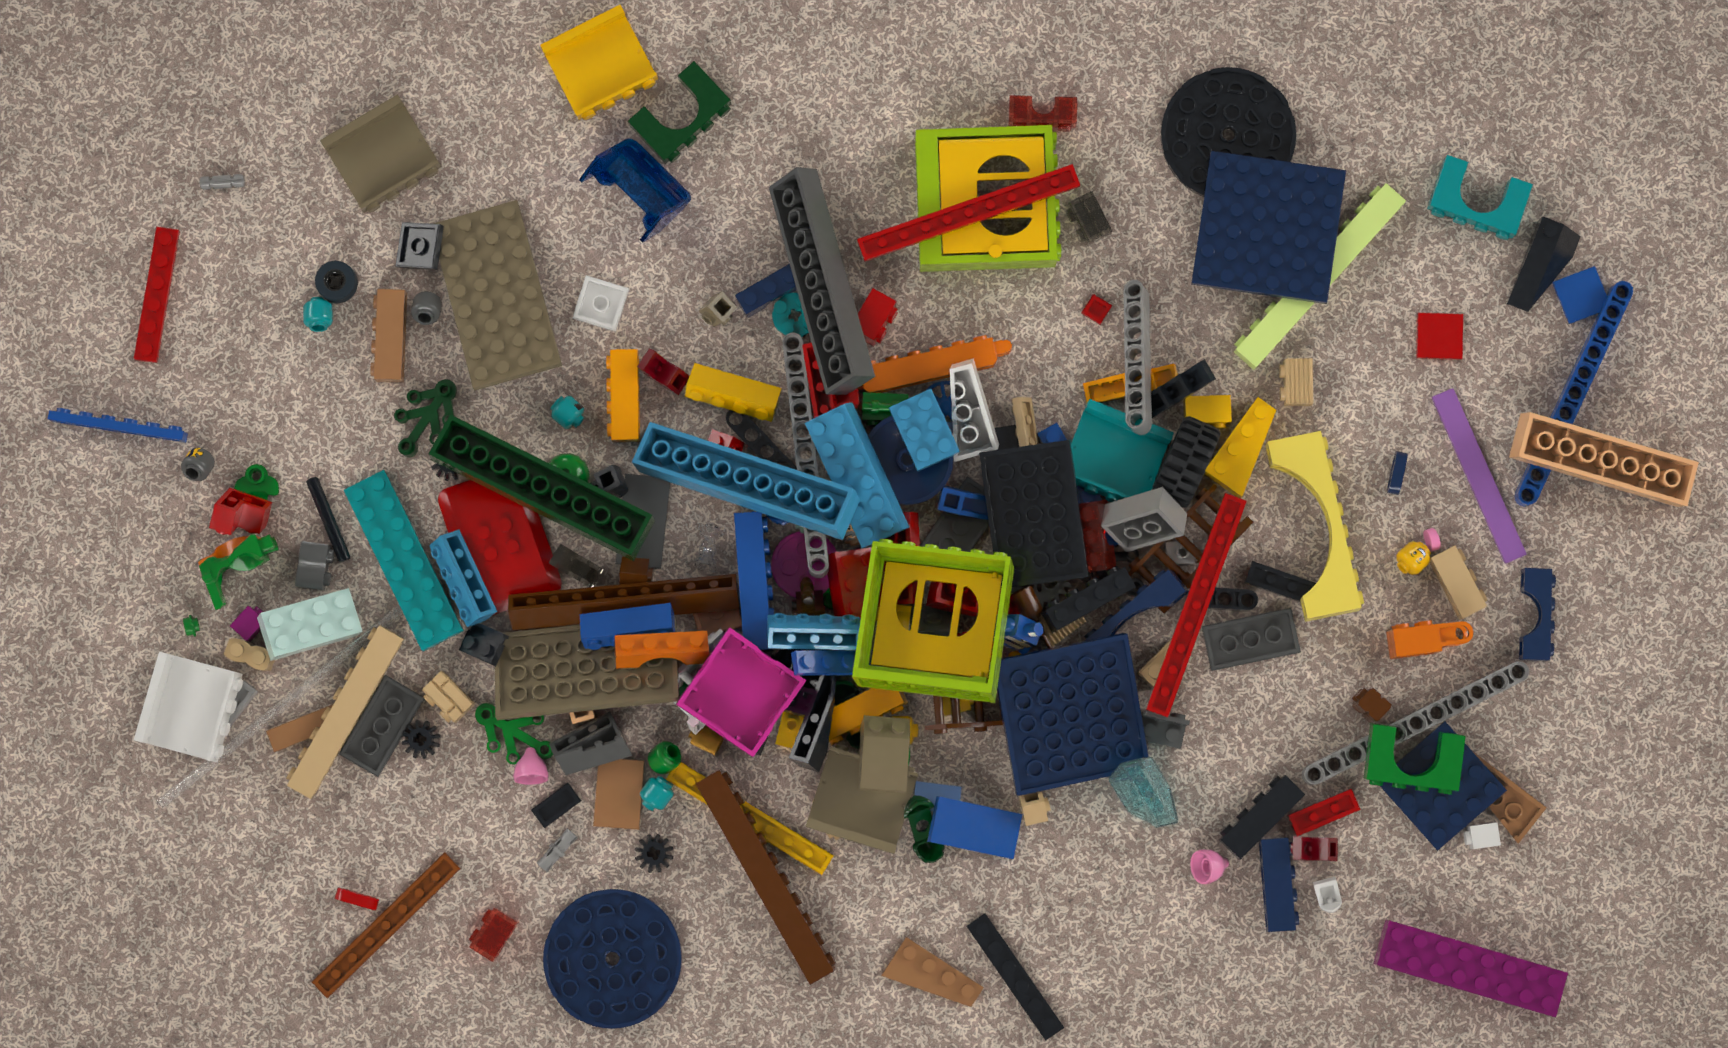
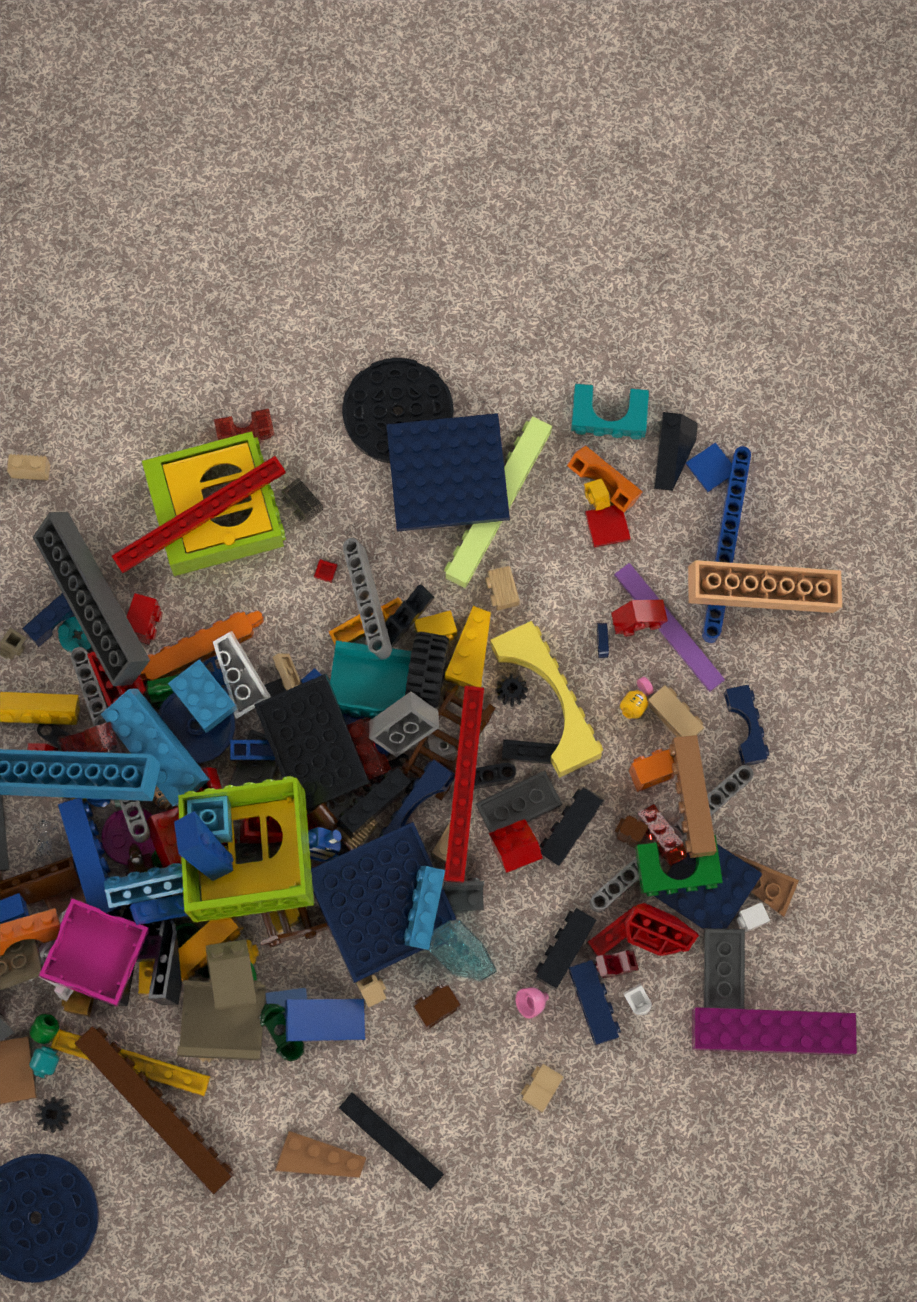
camera: 20 degrees left, 10 degrees down
none -> tan brick [7,454,50,480]
none -> clear red arch [59,722,118,753]
none -> blue wedge [174,811,233,881]
none -> medium azure brick [187,796,233,843]
none -> dark azure brick [404,866,445,950]
none -> reddish brown brick [413,984,461,1030]
none -> red brick [489,819,543,873]
none -> black gear [495,673,528,707]
none -> tan brick [520,1064,564,1113]
none -> black wedge [539,787,605,866]
none -> orange arch [567,445,643,513]
none -> yellow brick [584,478,610,511]
none -> red brick [611,600,668,637]
none -> red wedge [624,902,699,956]
none -> clear red arch [637,804,687,866]
none -> medium nougat brick [669,735,717,858]
none -> dark grey tile [704,928,745,1009]

